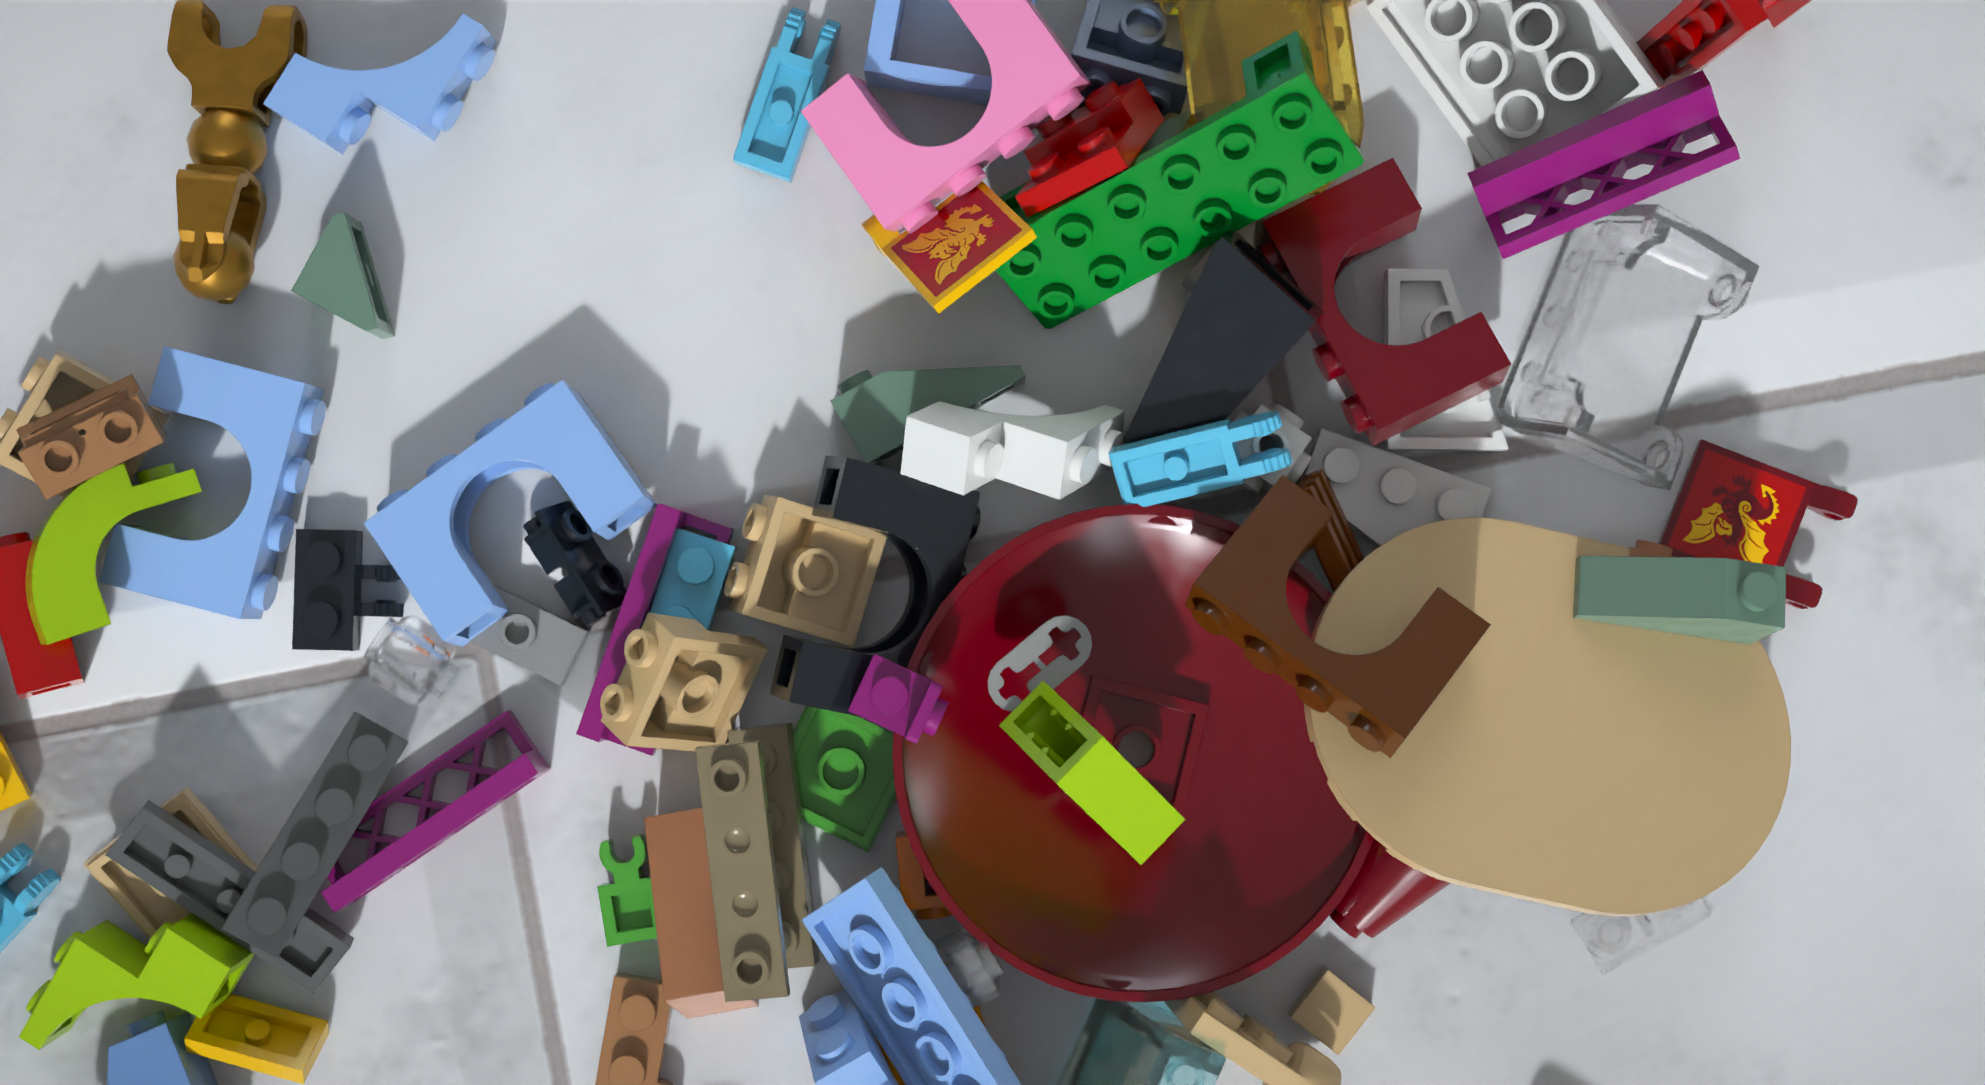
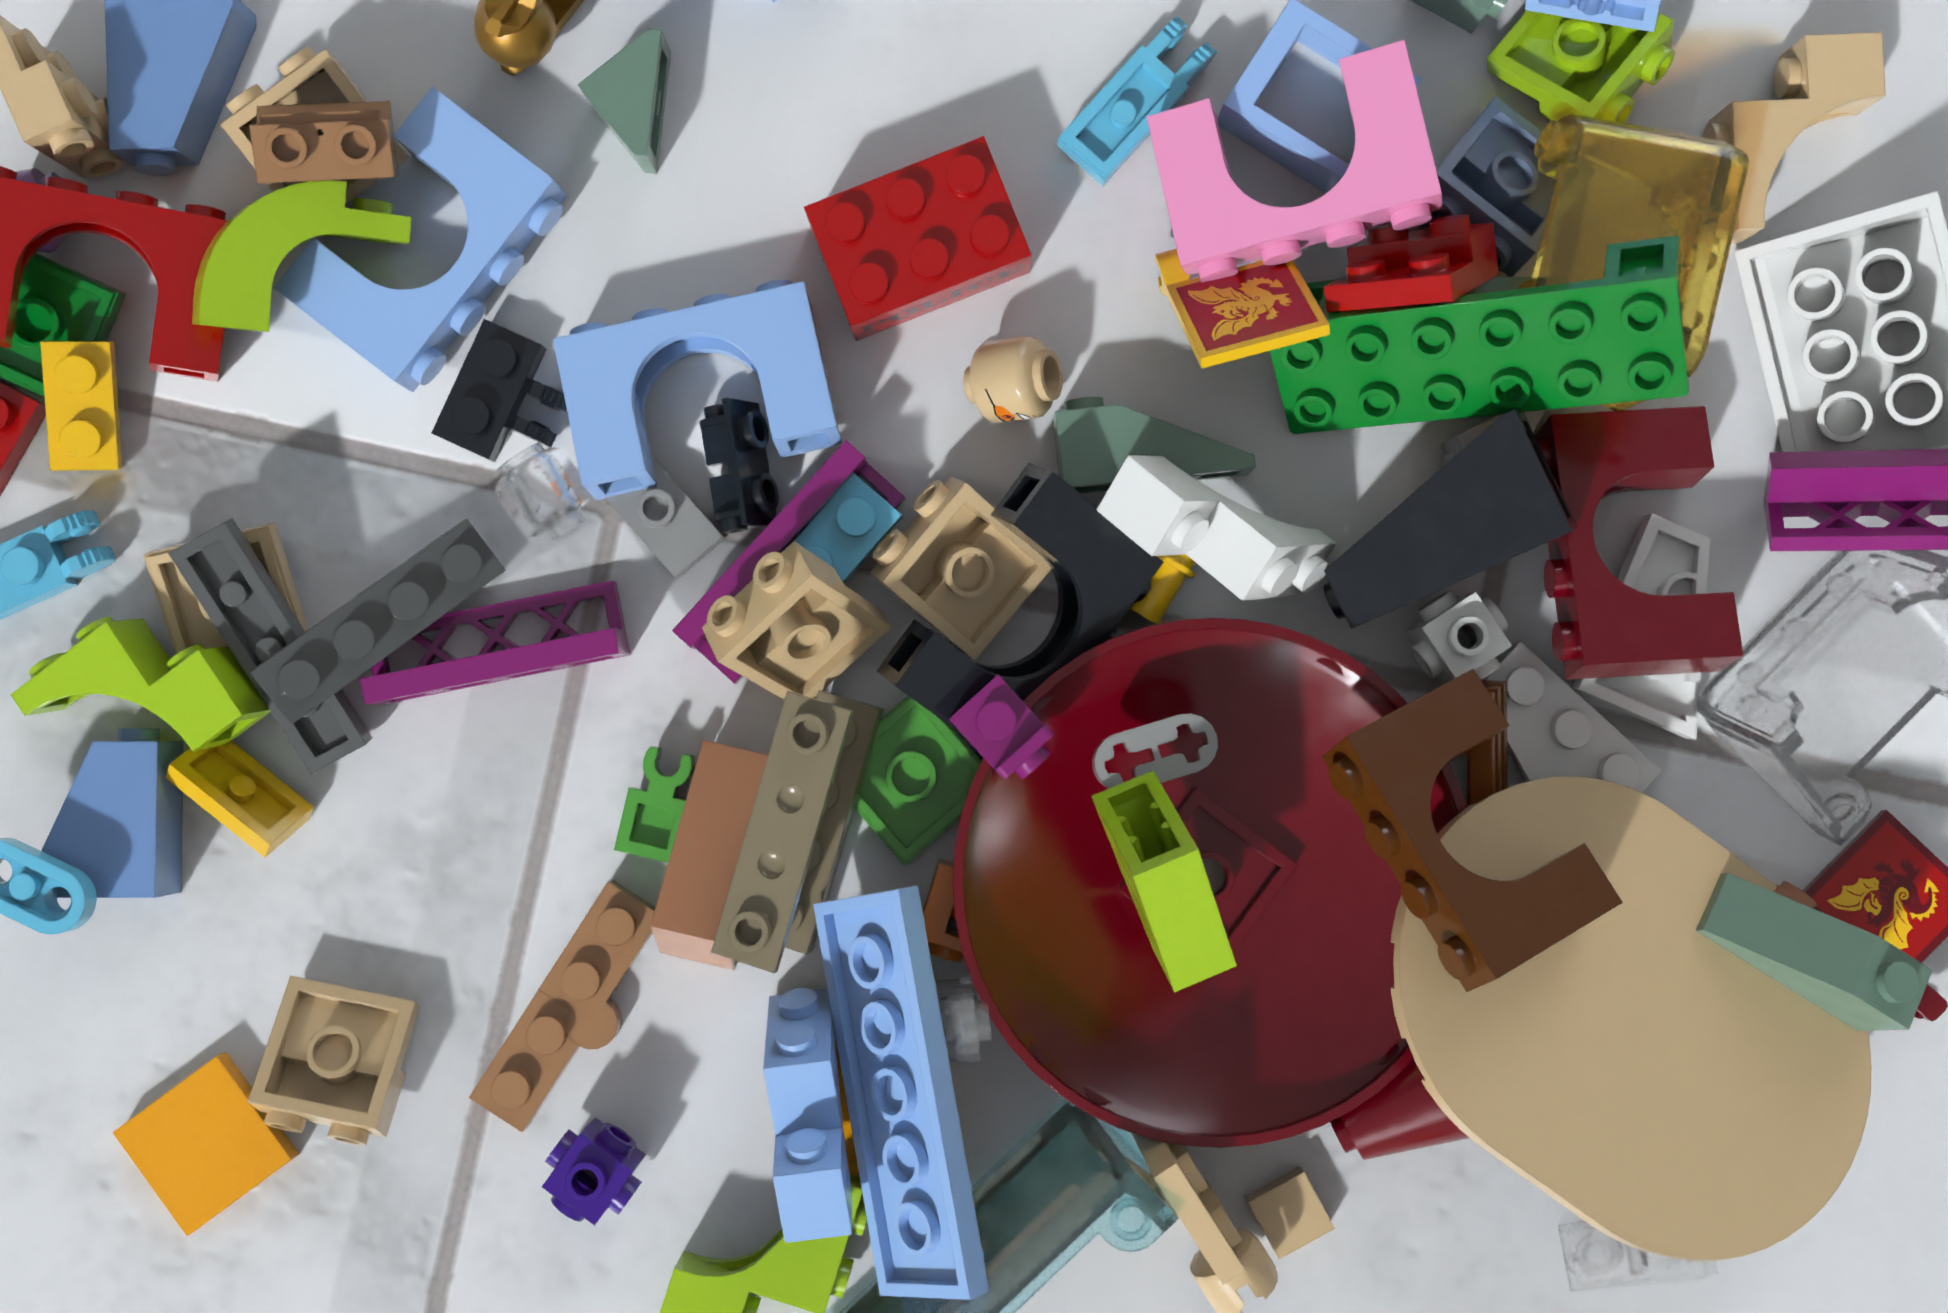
camera: 25 degrees right, 0 degrees up
medium azure hinge [1108,411,1293,507] -> none
none -> red brick [804,136,1032,341]
none -> tan head [963,336,1063,423]
none -> yellow pin [1130,554,1196,625]

